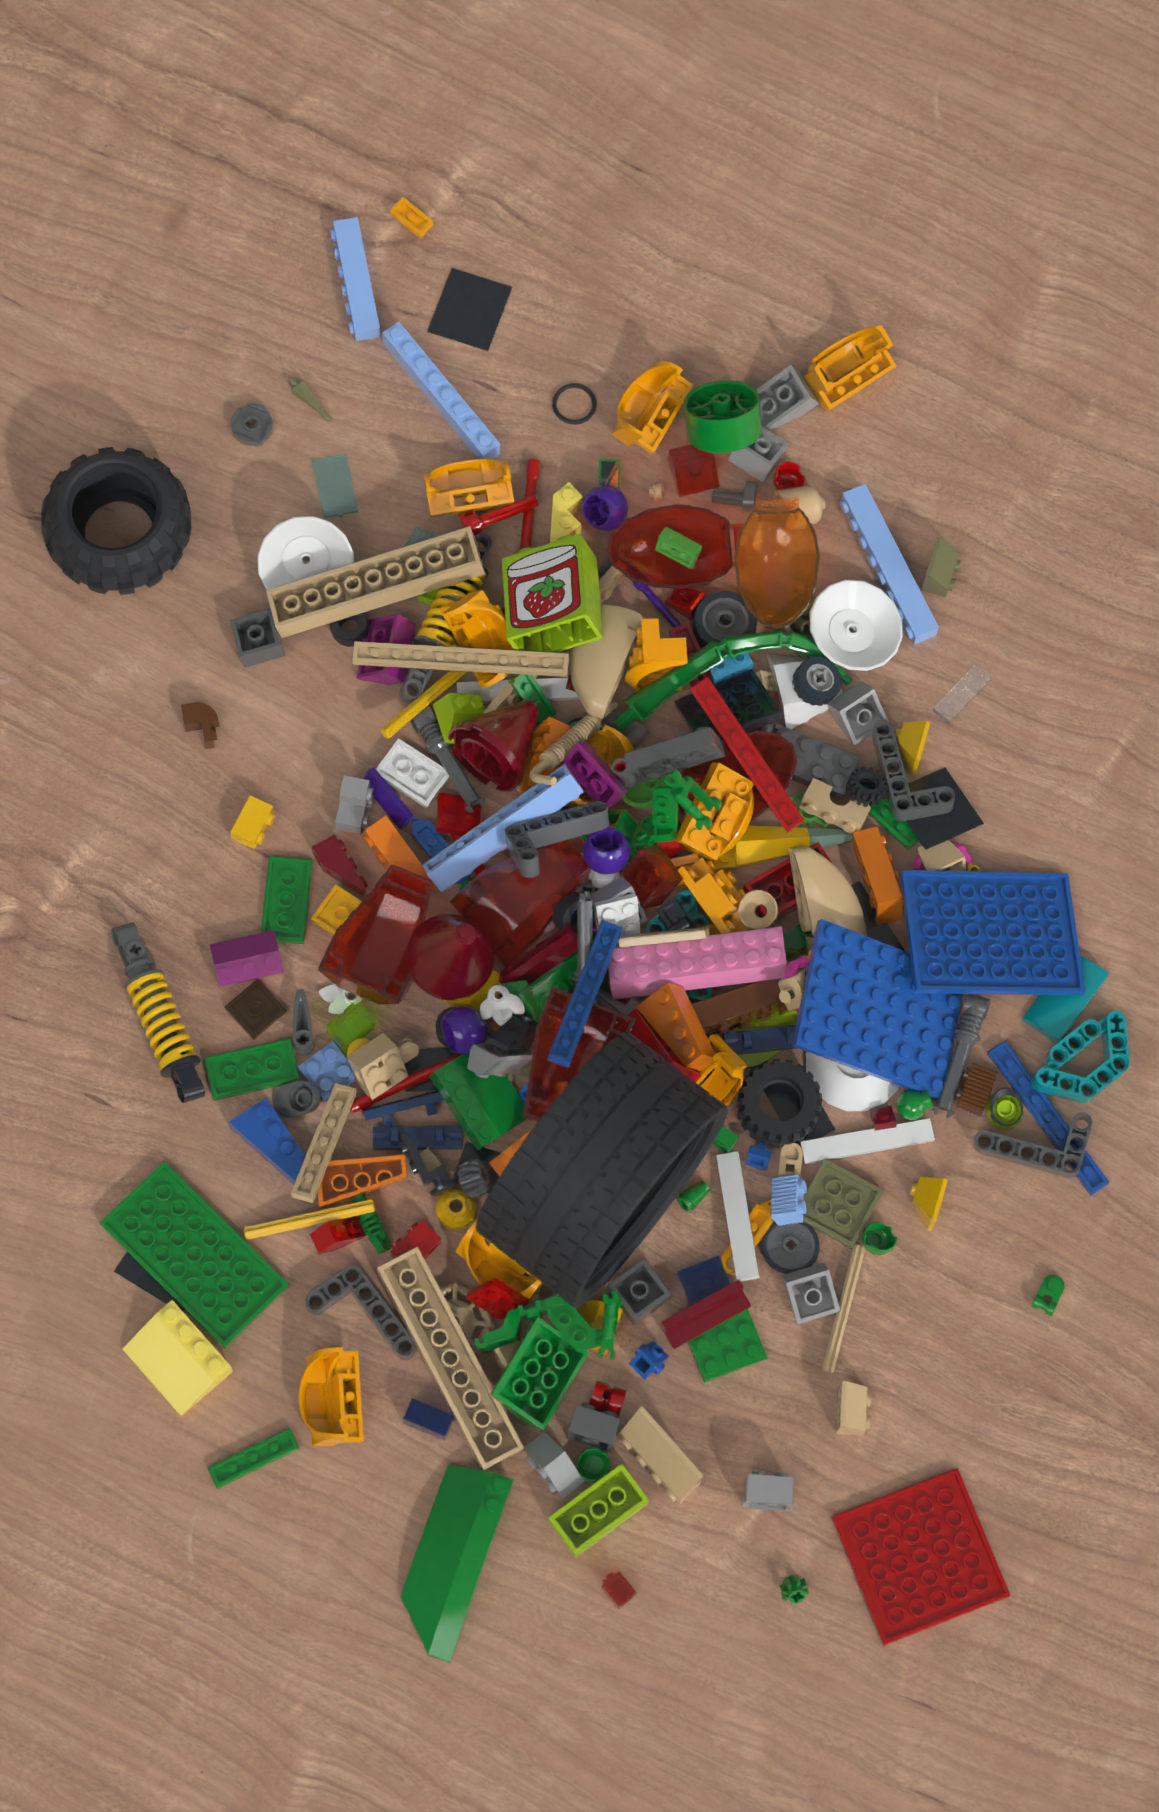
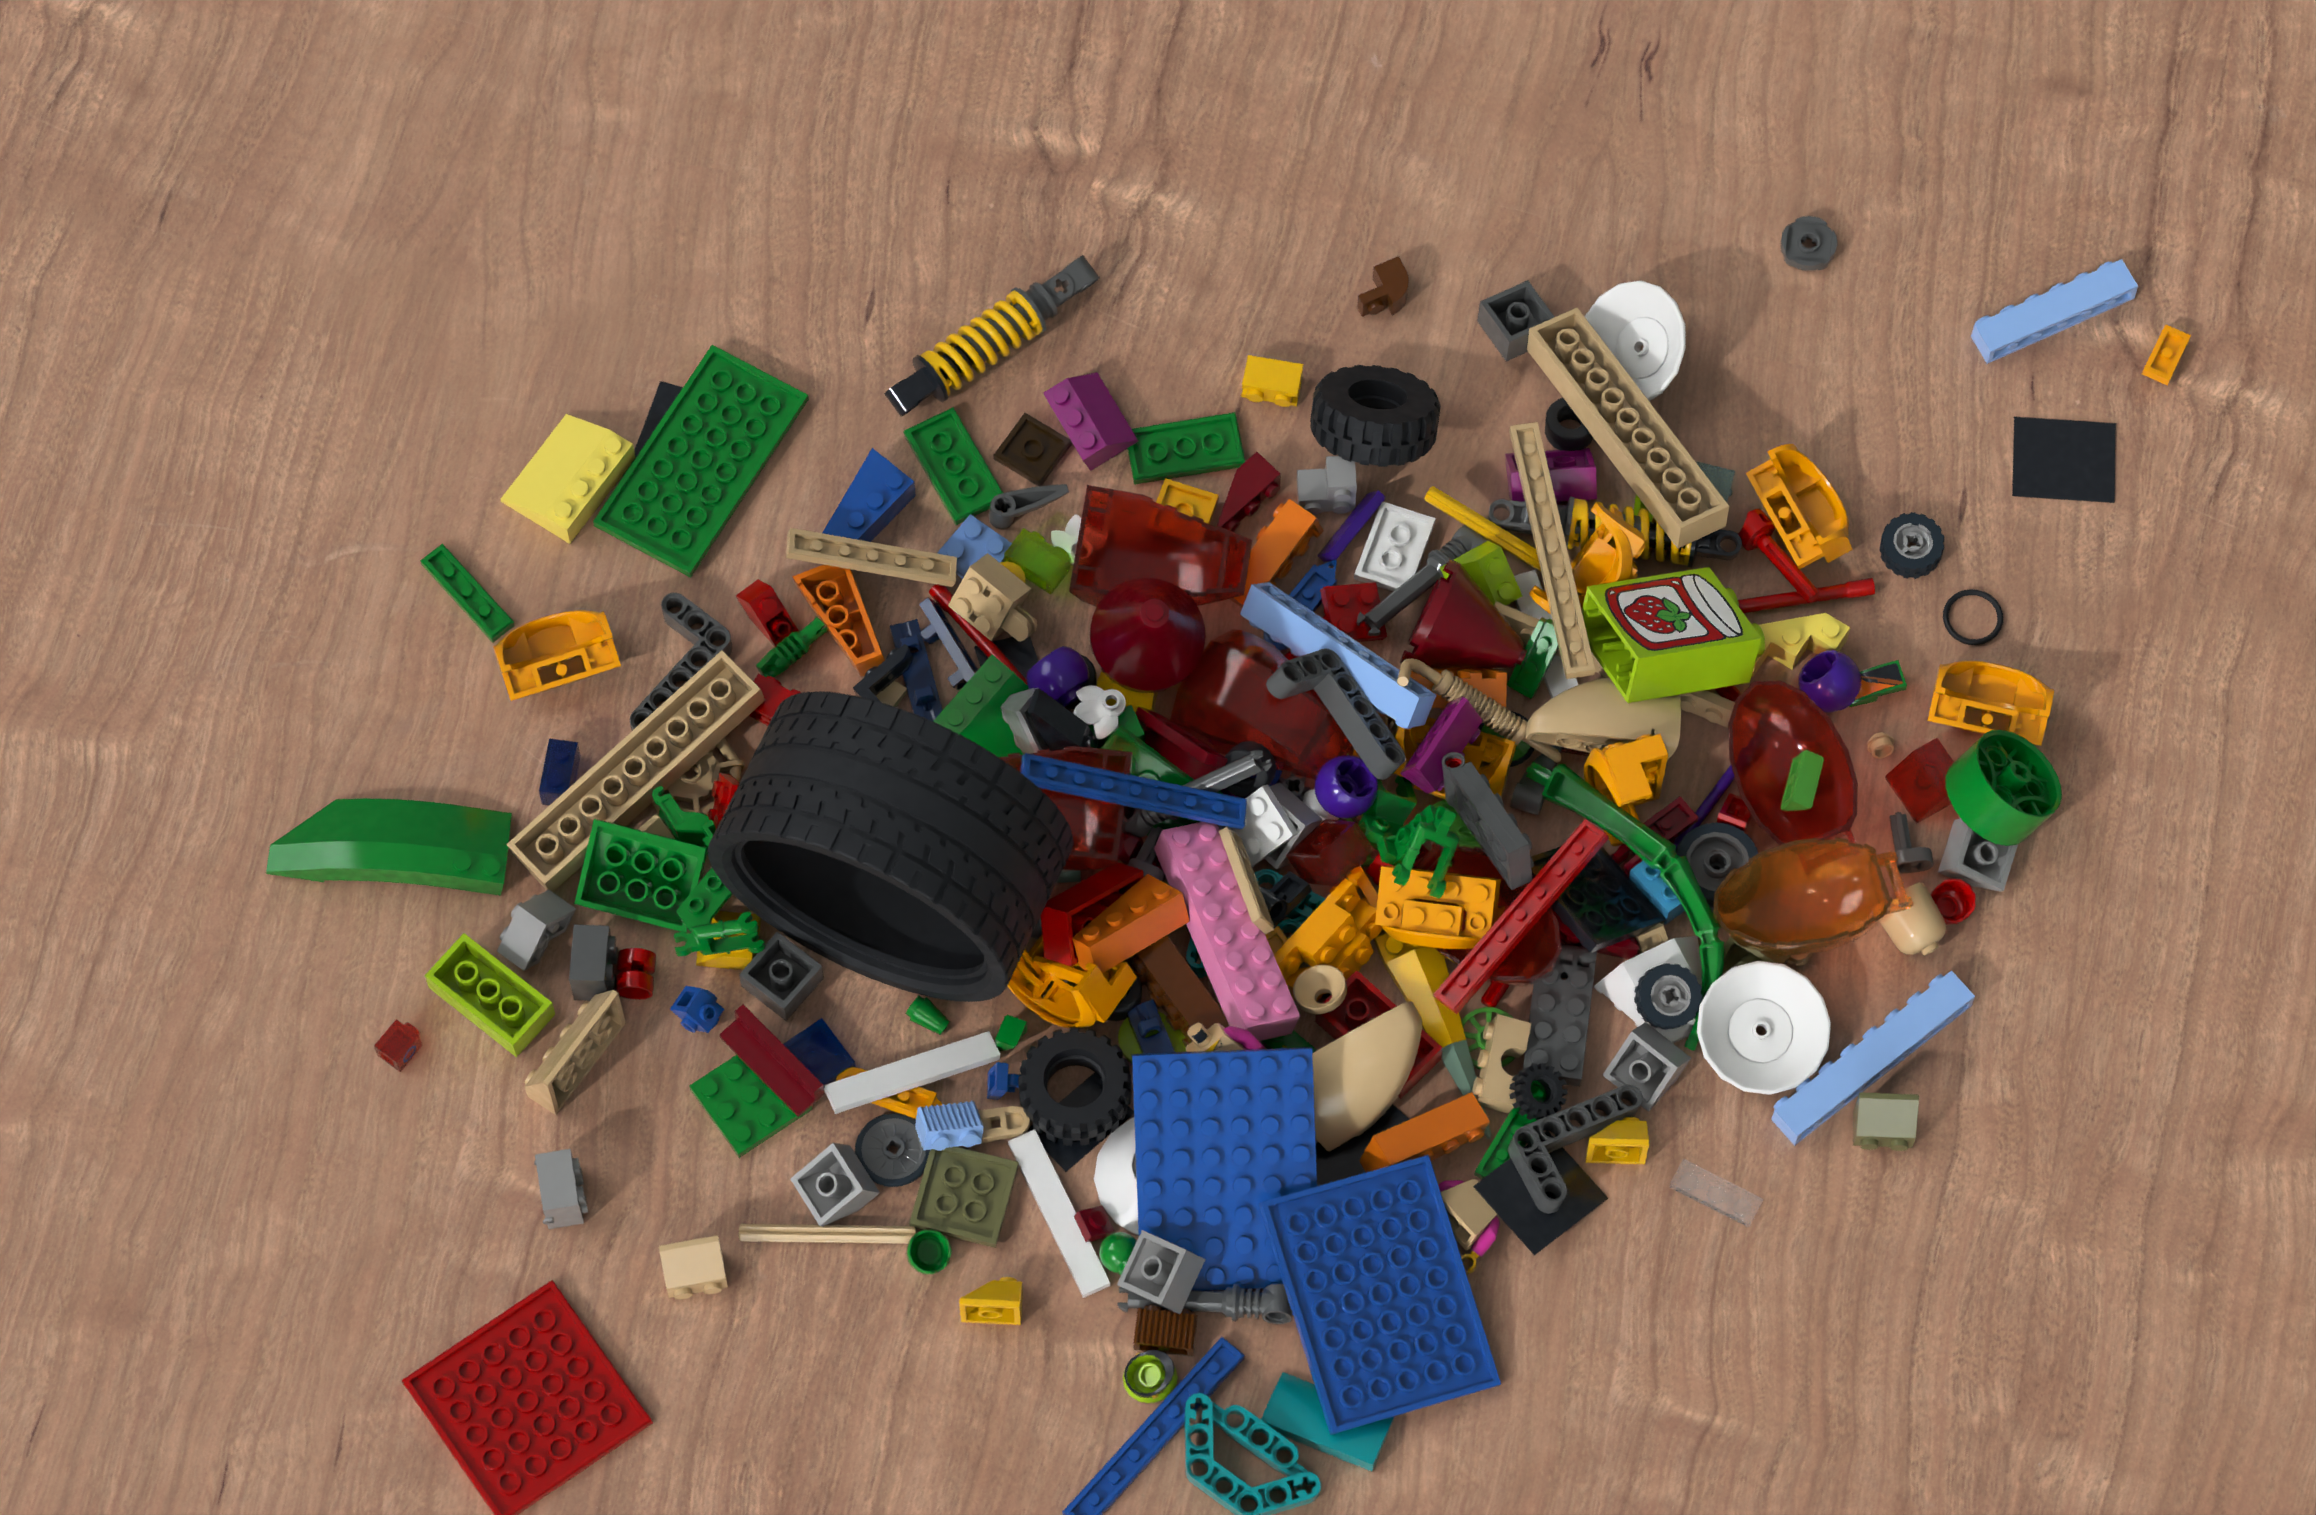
camera: 80 degrees right, 5 degrees down
black tyre [41,447,192,595] -> none
yellow axle [244,1199,375,1240] -> none
dark grey cap [274,1081,321,1118] -> none
olive piece [289,377,332,422] -> none
clear light blue piece [312,454,358,518] -> none
light blue brick [382,322,500,459] -> none
green hair [577,1447,611,1483] -> none
light grey slope [756,365,820,431] -> none
green gear [779,1575,809,1604] -> none
light orange piece [803,326,897,411] -> none
dark grey beam [974,1112,1092,1178] -> none
green plate [1031,1275,1065,1316] -> none
none -> light grey slope [1117,1230,1205,1314]
none -> black tyre [1310,365,1441,467]
none -> black wheel [1880,512,1945,579]

